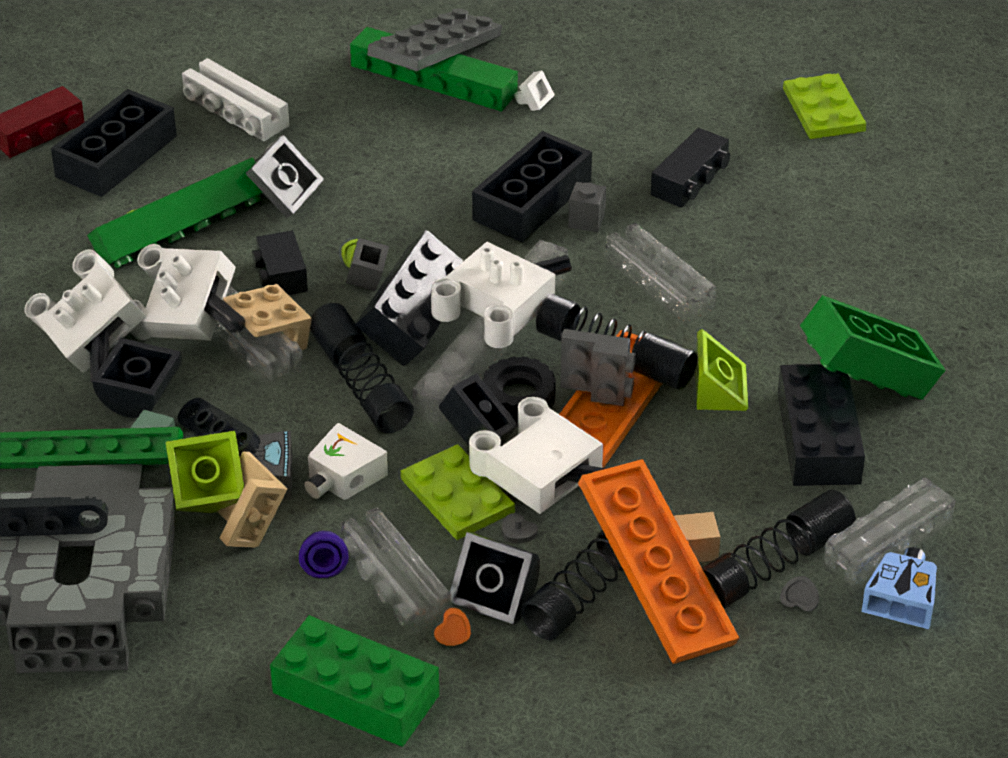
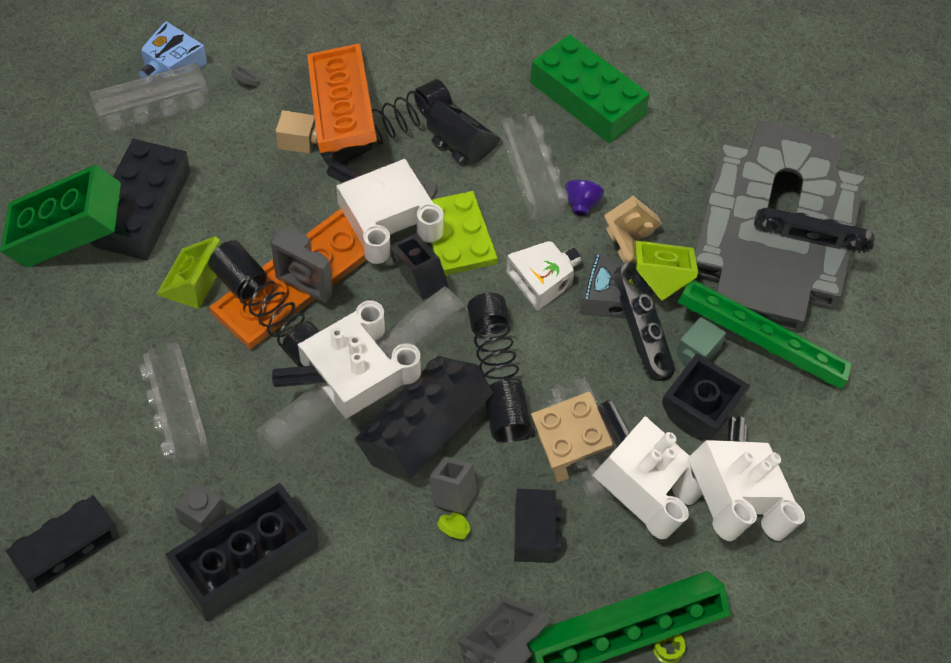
camera: 165 degrees left, 15 degrees up
orange piece [434,608,471,646] -> none
black tyre [483,356,556,424] -> none
black piece [702,489,856,609] -> none

